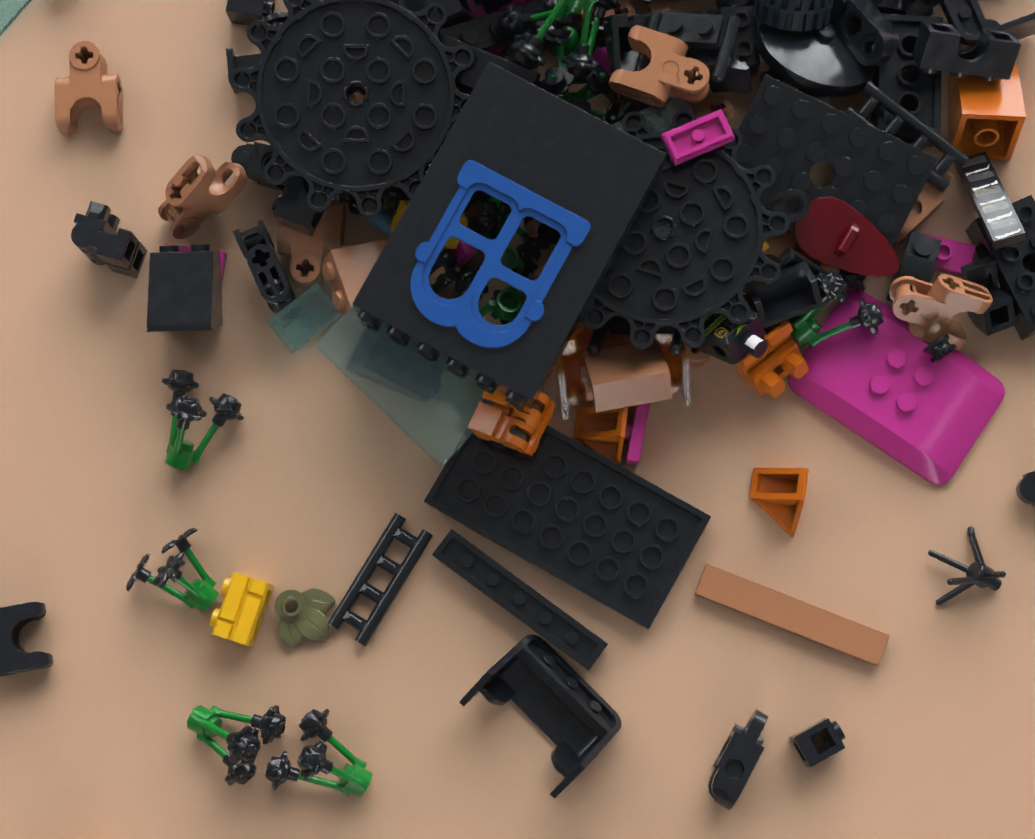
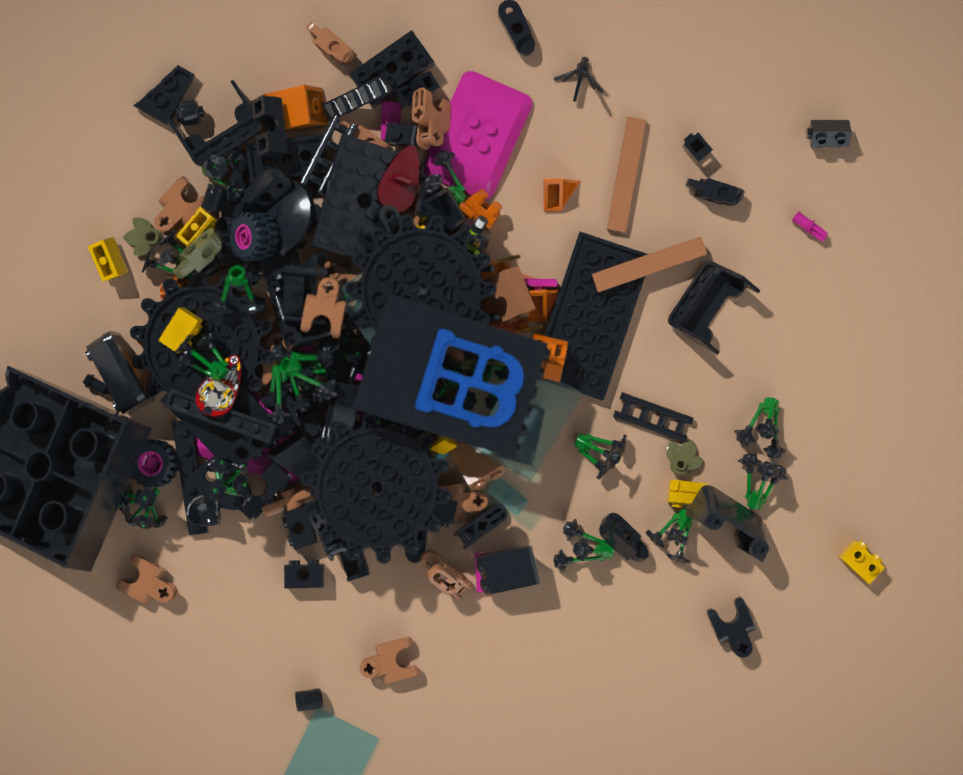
camera: 110 degrees left, 10 degrees up
black hips [71,201,147,279] -> none
black plate [432,529,608,671] -> none
dark pink plate [661,109,735,166] -> none
black bush [923,334,957,363] -> none
none -> plant [574,433,627,480]
none -> nougat tile [592,236,707,292]
none -> black piece [599,513,649,562]
none -> black windscreen [685,485,769,562]

